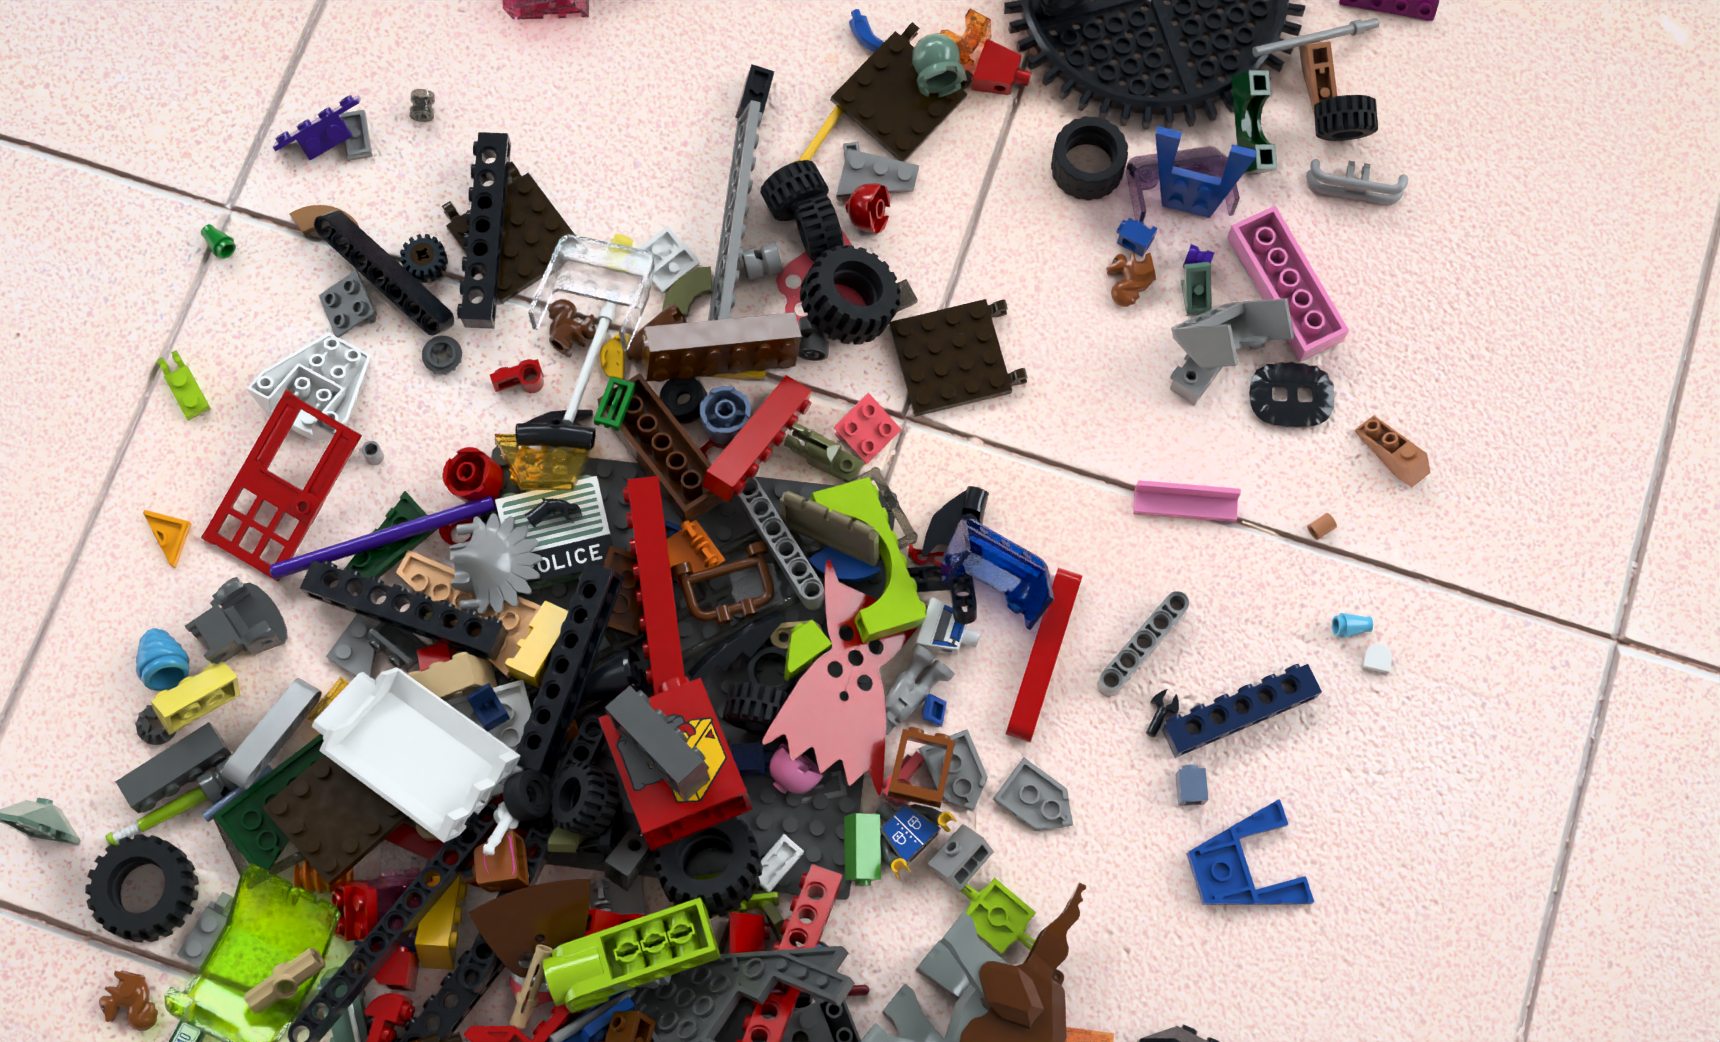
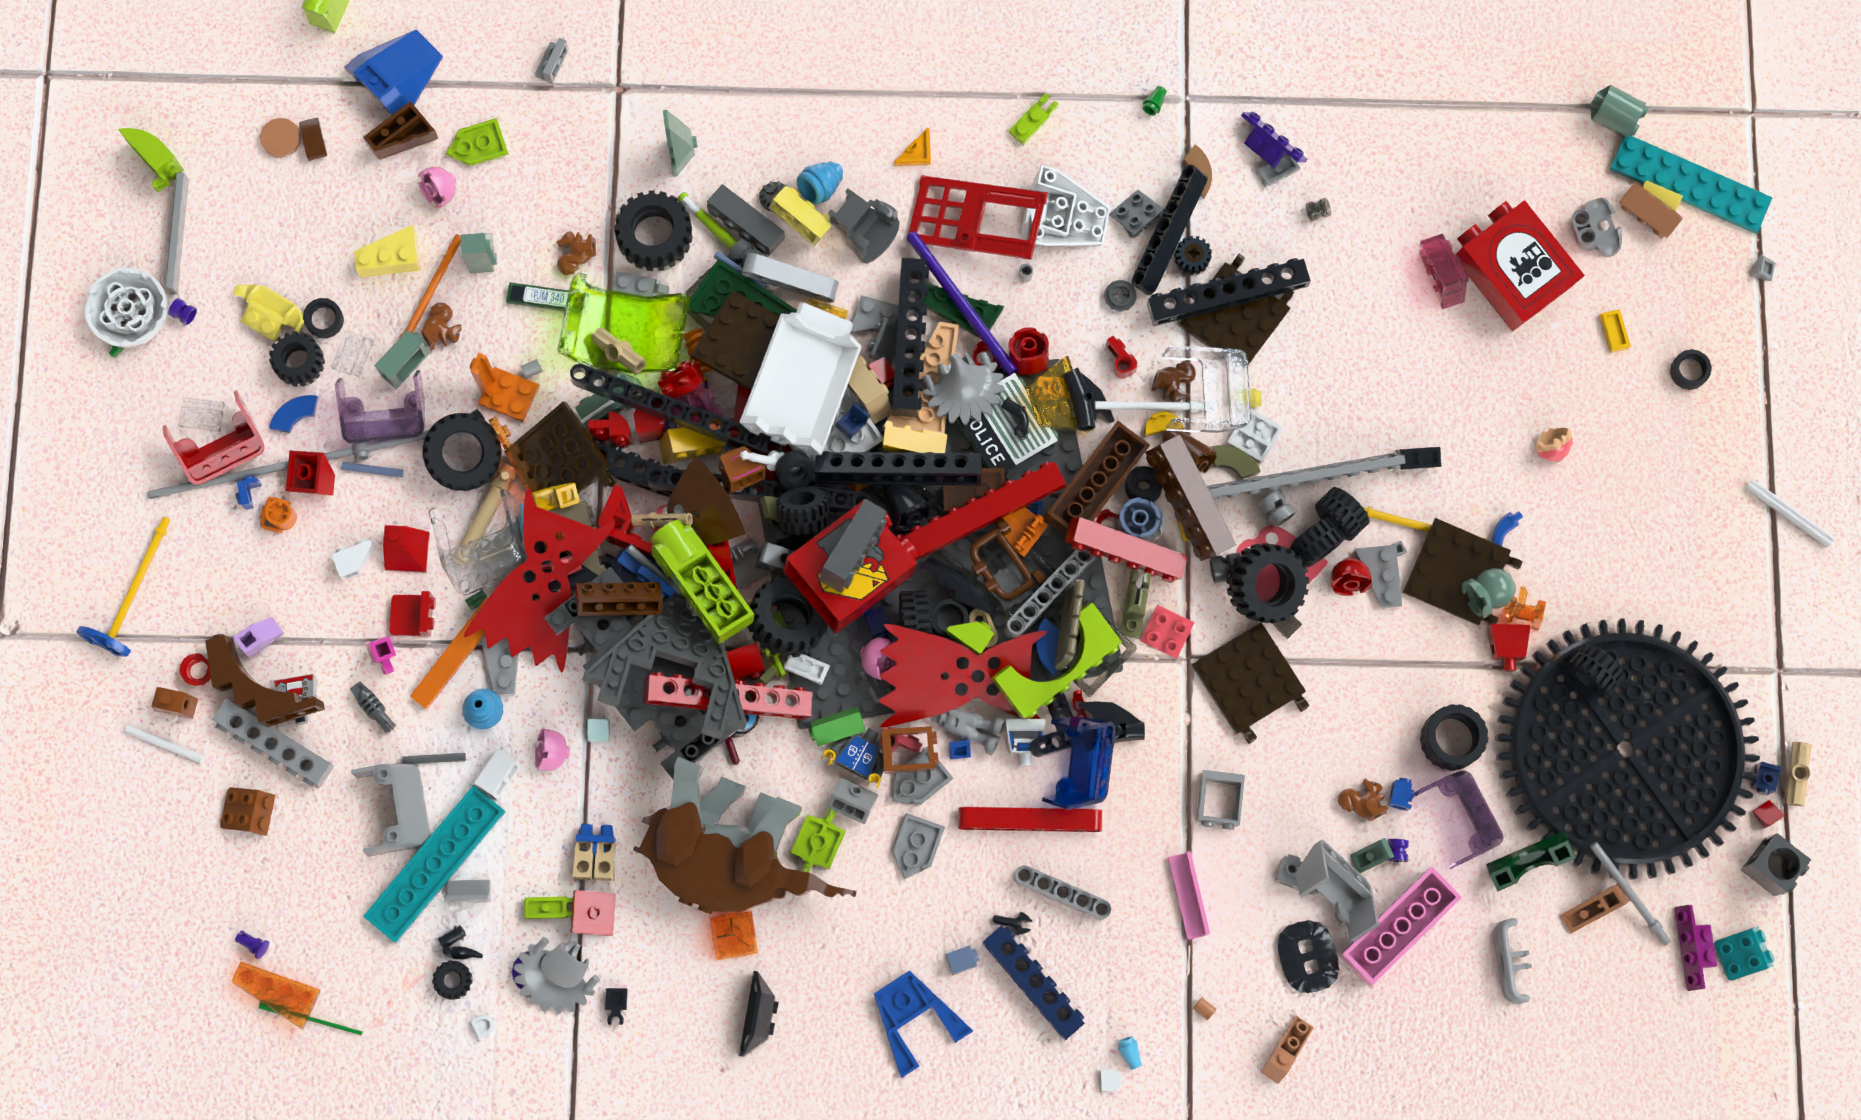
camera: 70 degrees right, 5 degrees up
green tile [594,376,635,431] -> none
blue wing [1155,126,1257,218] -> none
black tyre [1314,95,1378,141] -> none
none -> light grey window [1196,770,1245,830]

